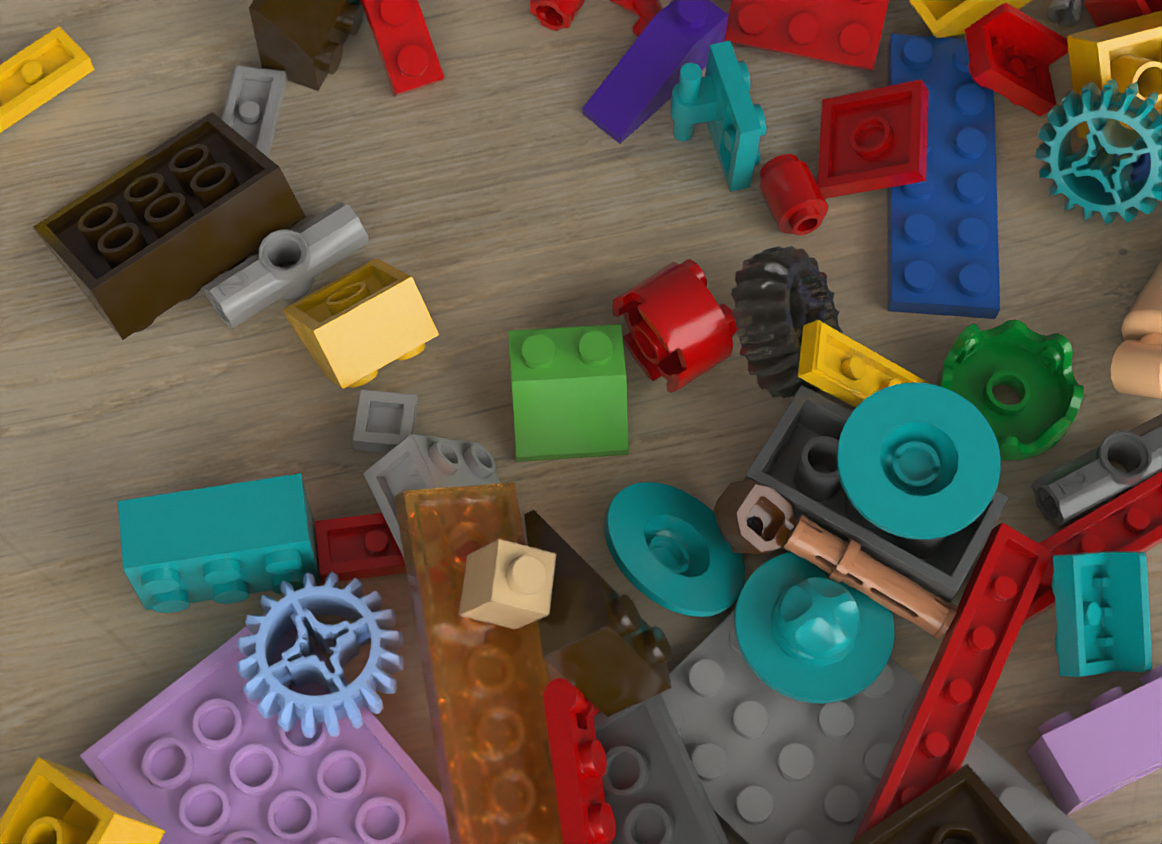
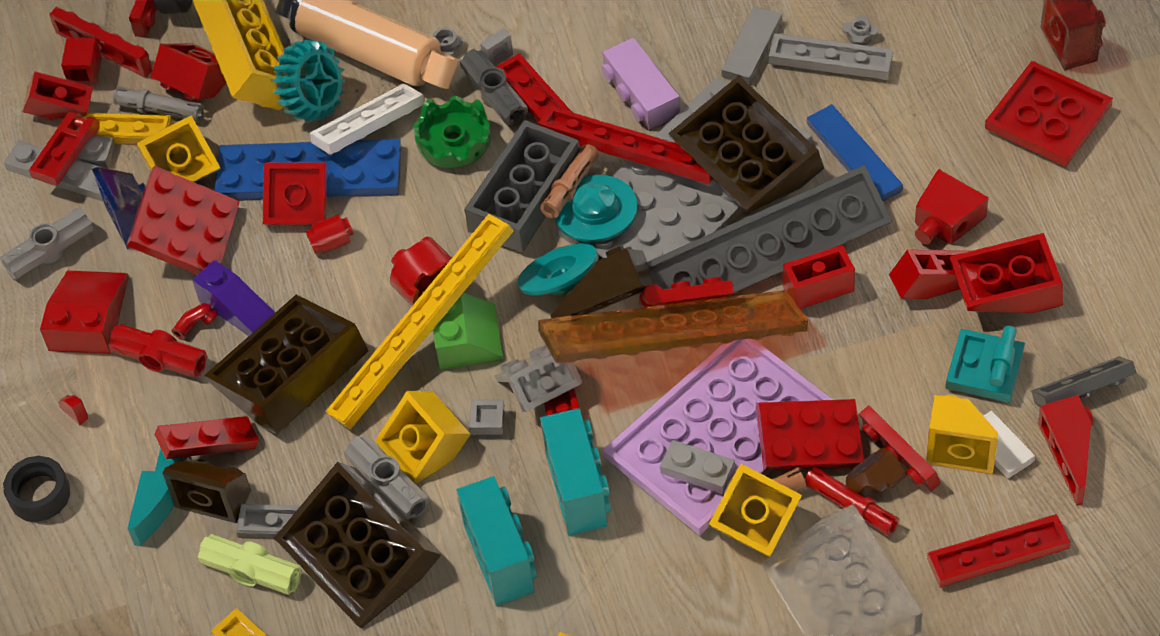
camera: 85 degrees left, 10 degrees down
light blue gear [237,571,404,738] -> none
tan brick [459,539,556,629] -> none
teal plate [670,41,766,192] -> none
reddish brown rock [713,479,796,555] -> none
clear smoke gear [731,246,843,398] -> none
yellow tile [798,320,930,408] -> none
teal hat [837,382,1001,540] -> none
red bracket [964,3,1069,117] -> none
teal bracket [1052,551,1153,677] -> none
none -> yellowish green piece [198,534,302,595]
none -> dark brown slope [204,294,369,435]
none -> white plate [310,83,424,155]
none -> yellow tile [325,214,514,430]
none -> teal brick [456,476,537,606]
none -> light grey plate [660,440,735,494]

